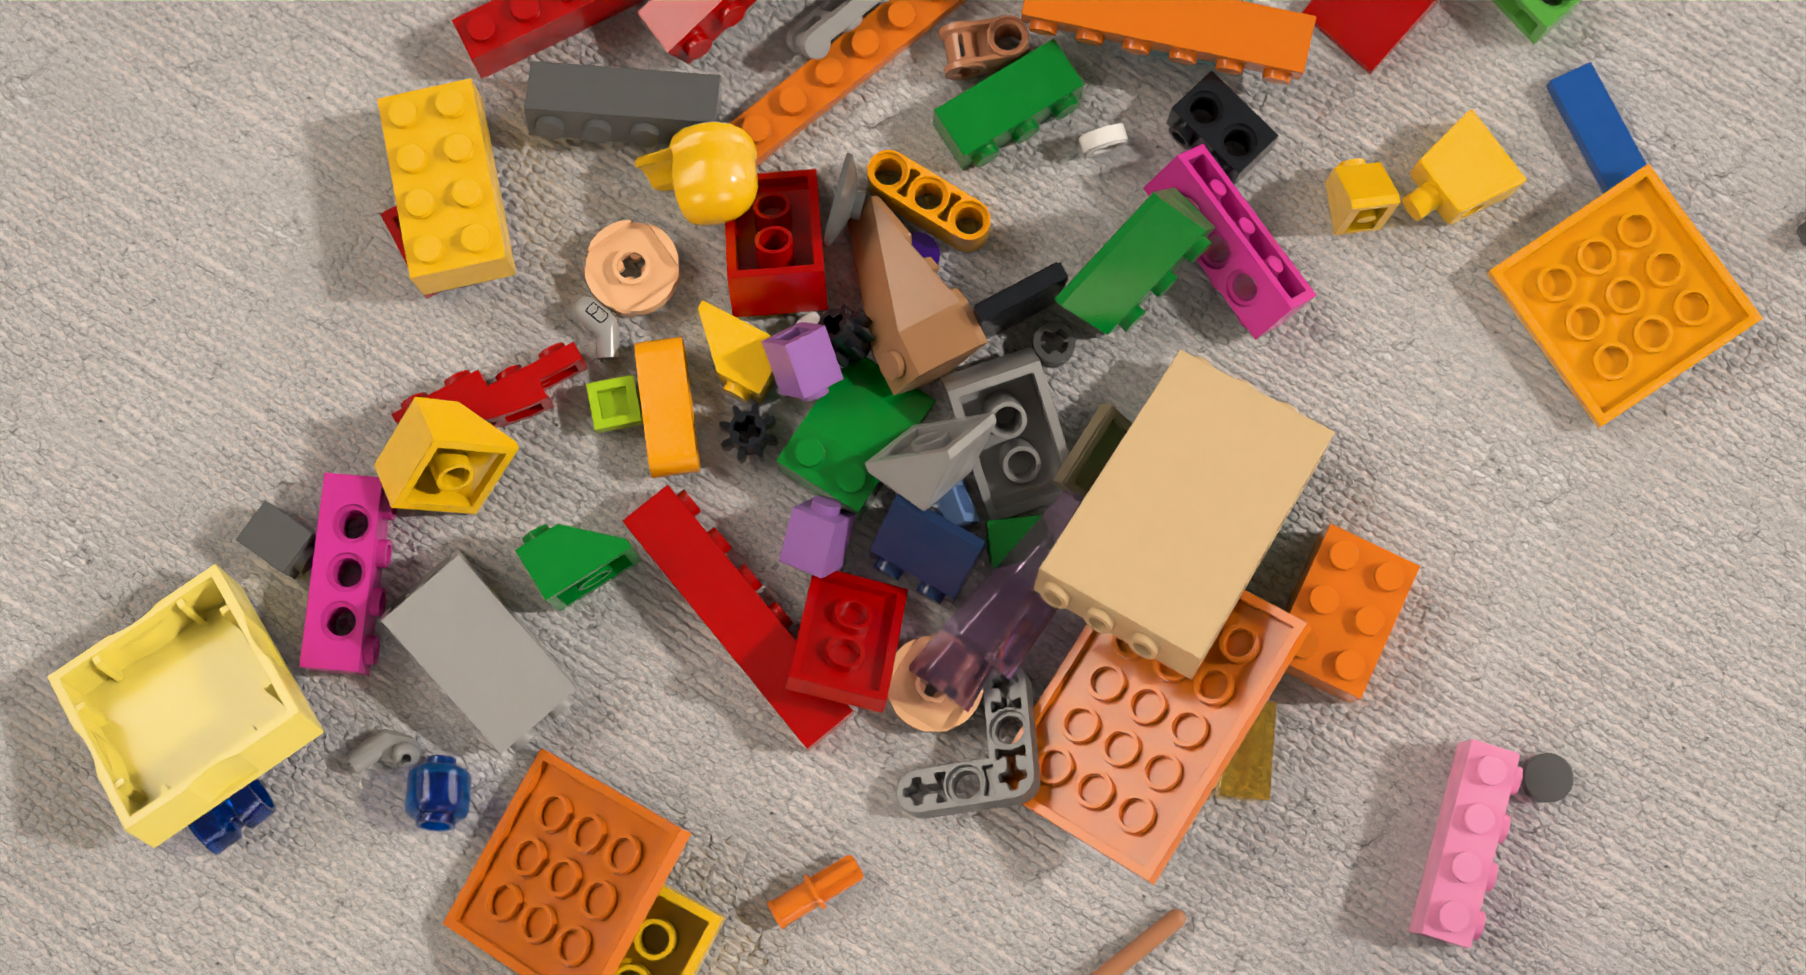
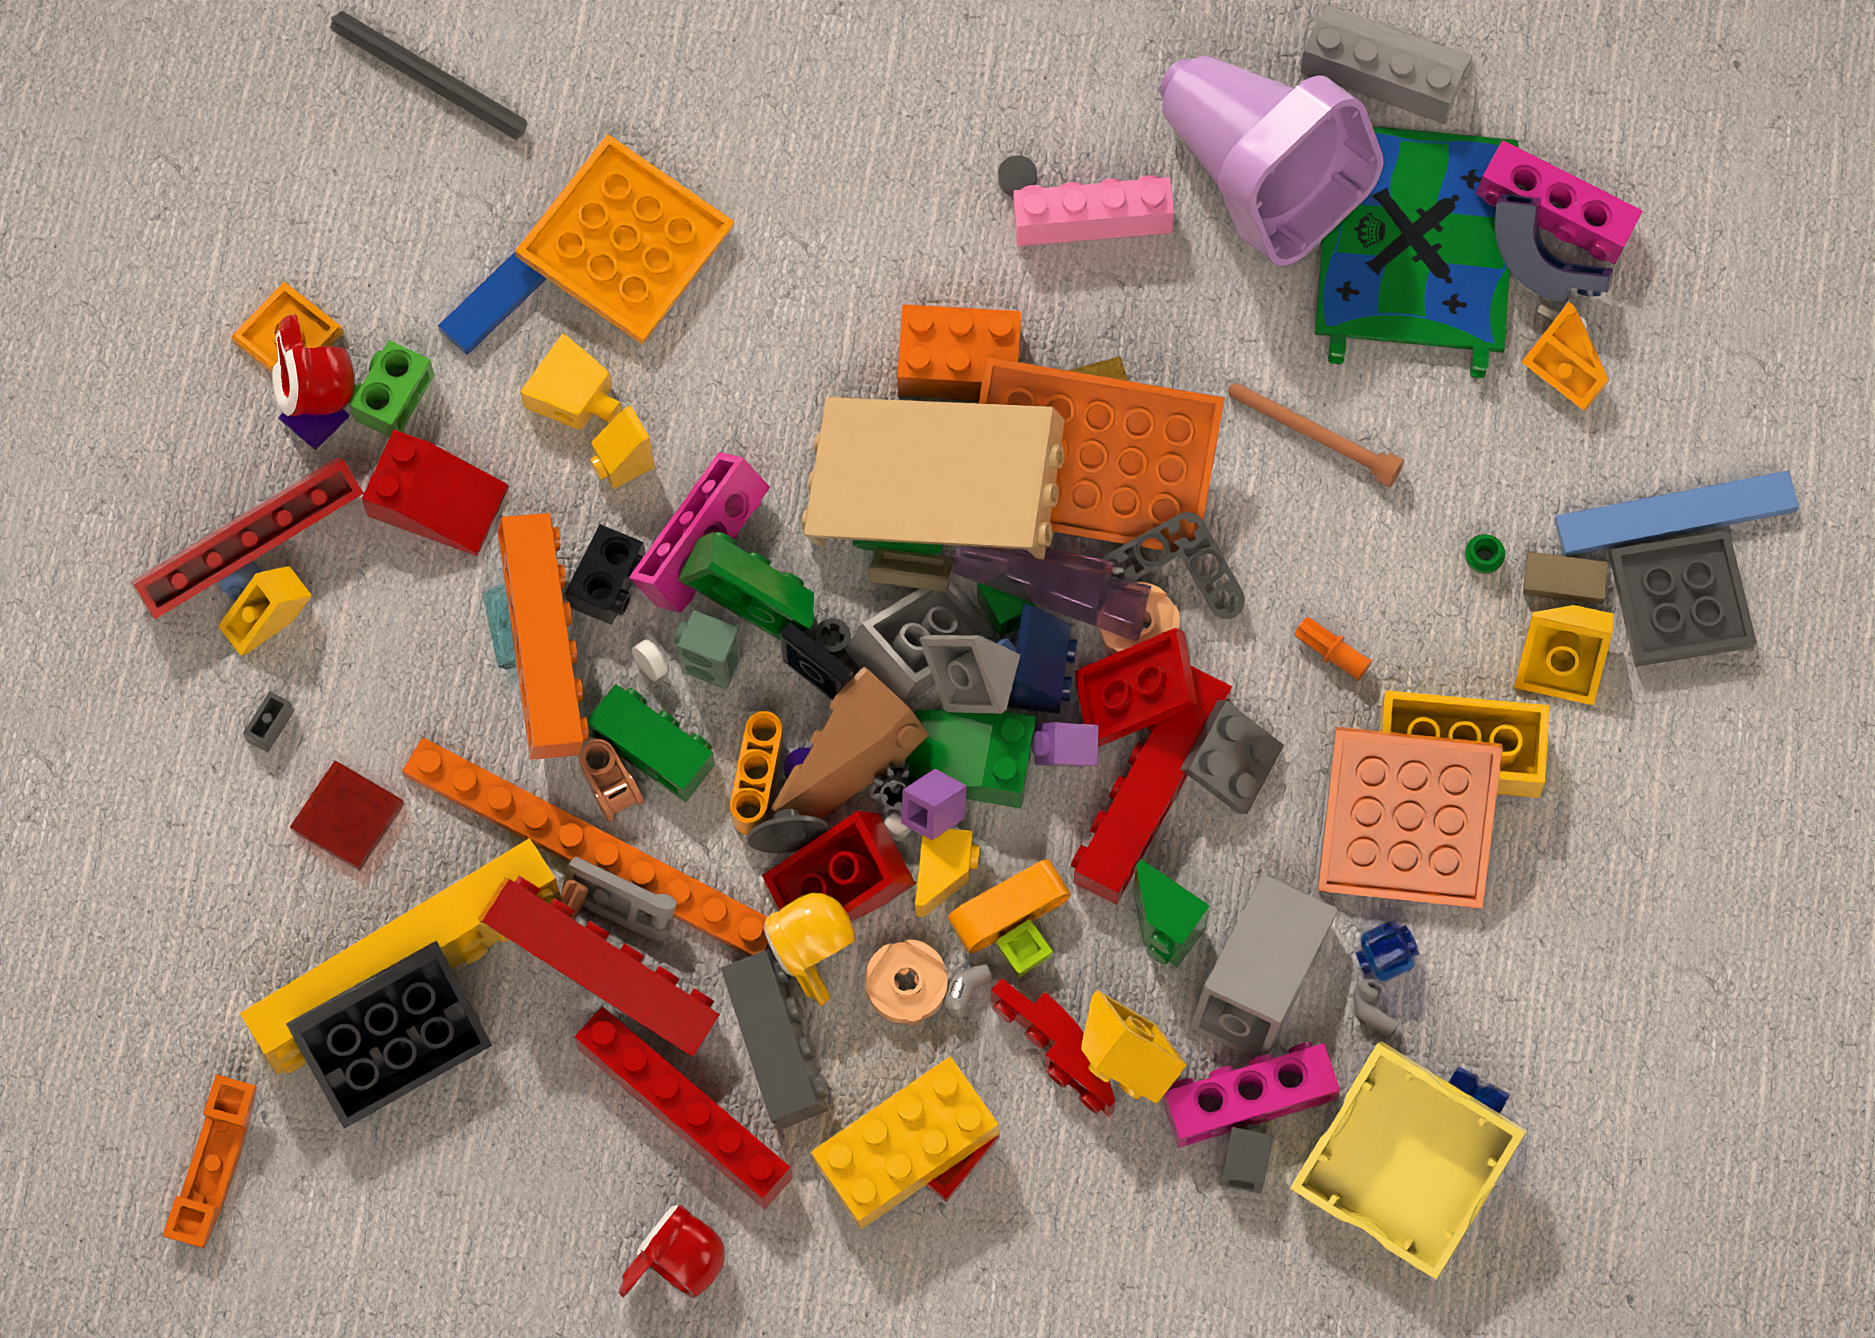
camera: 110 degrees left, 10 degrees down
black gear [719,403,778,464] -> none
none -> sand green brick [674,610,742,690]
none -> dark grey plate [1180,700,1284,814]

